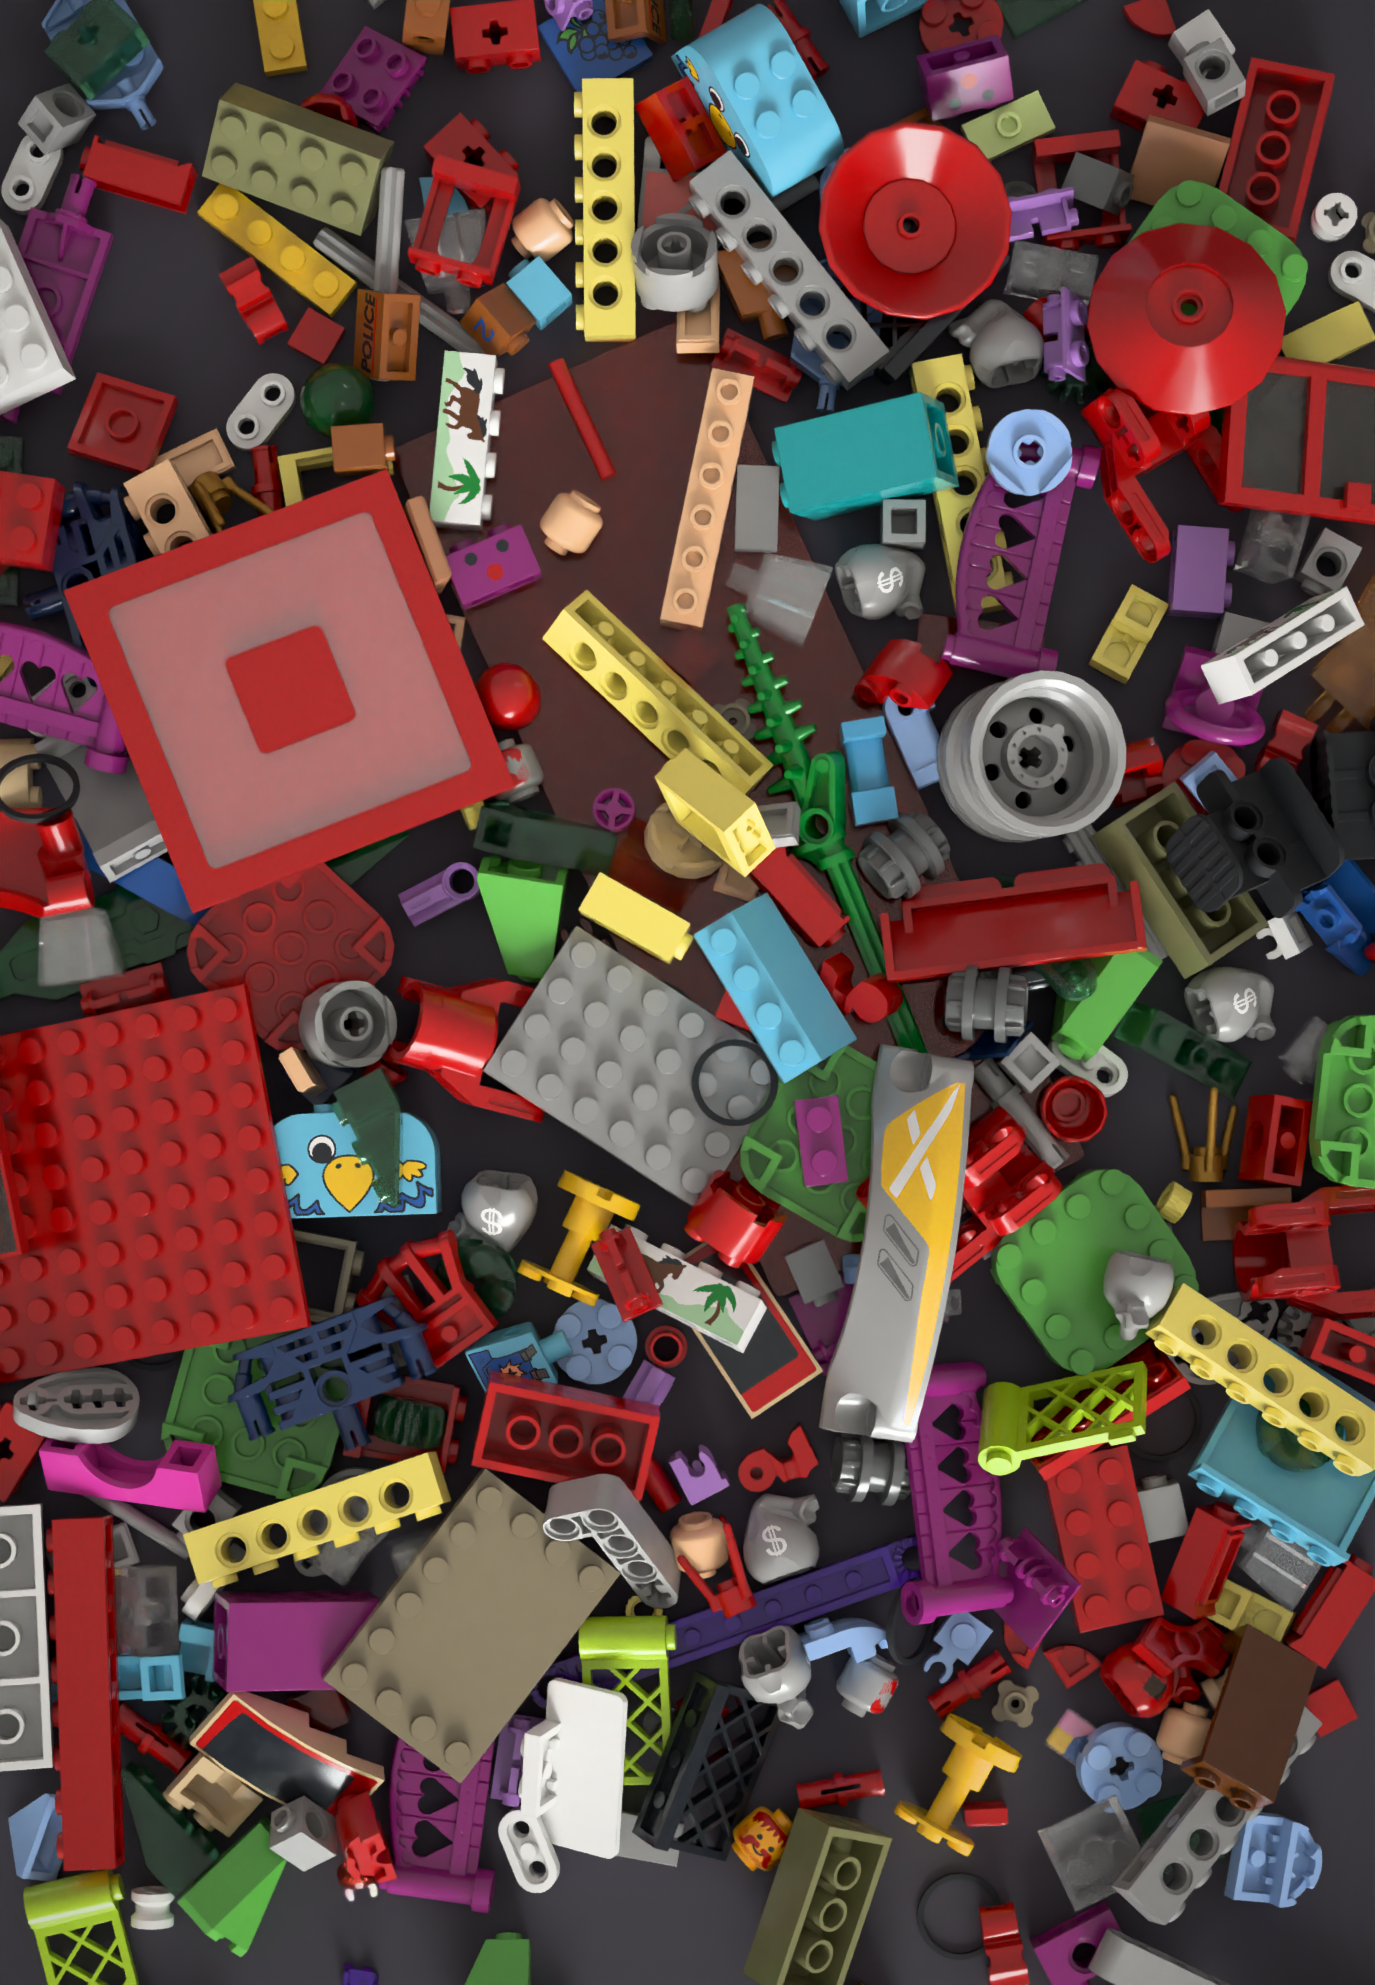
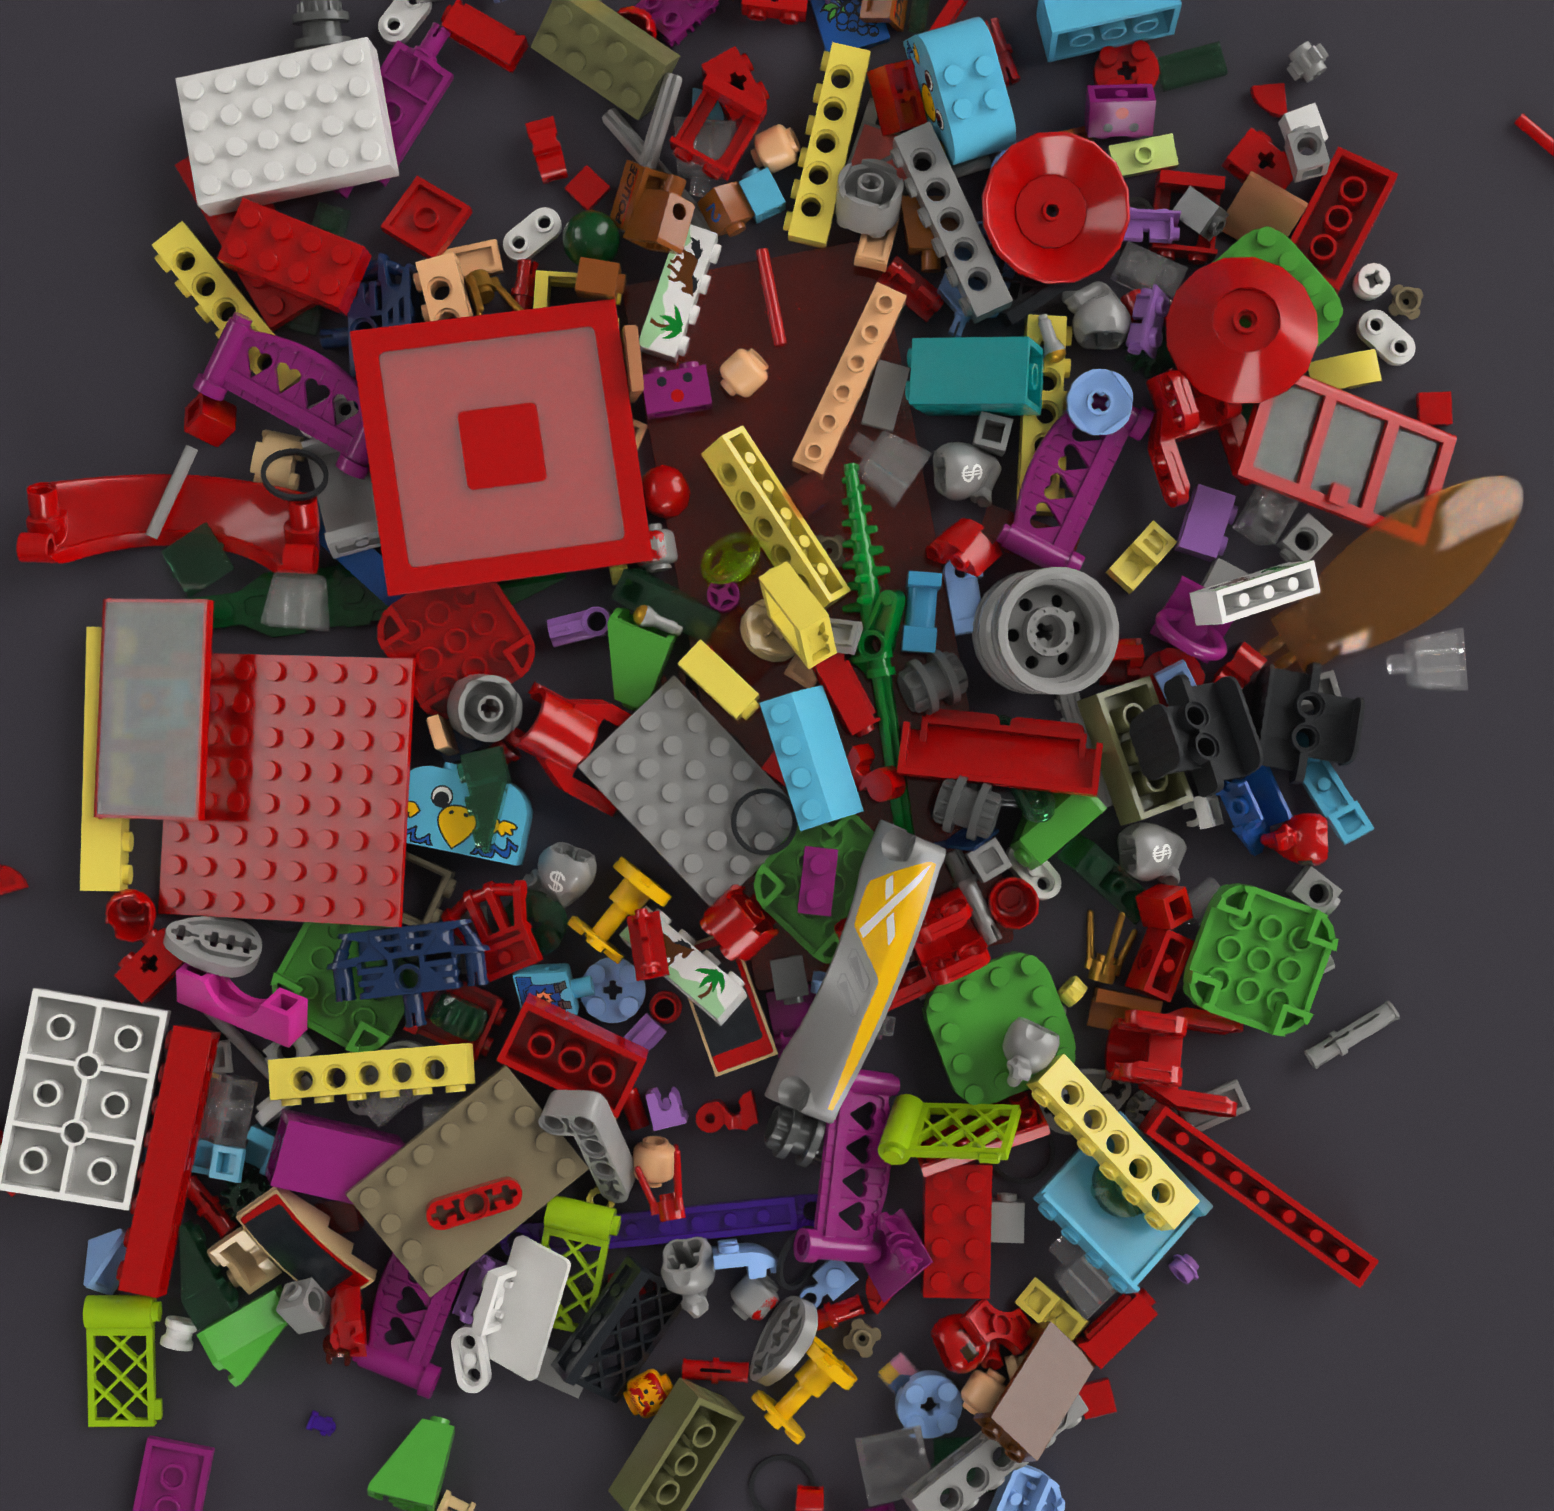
camera: 15 degrees right, 0 degrees up
red hinge [79,962,172,1017] -> none
yellow plate [197,183,357,319] -> none
light grey piece [743,1493,820,1585] -> none
red tile [961,1800,1008,1827] -> none
red tile [1042,1644,1102,1689] -> none
red window [1161,1501,1252,1620] -> none
none -> red beam [426,1176,522,1230]
none -> dark orange torso [623,174,695,255]
none -> light grey piece [633,605,683,636]
none -> clear neon green piece [700,532,760,584]
none -> light grey piece [749,1296,818,1386]
none -> light grey piece [1037,314,1066,363]
none -> red brick [1135,884,1194,930]

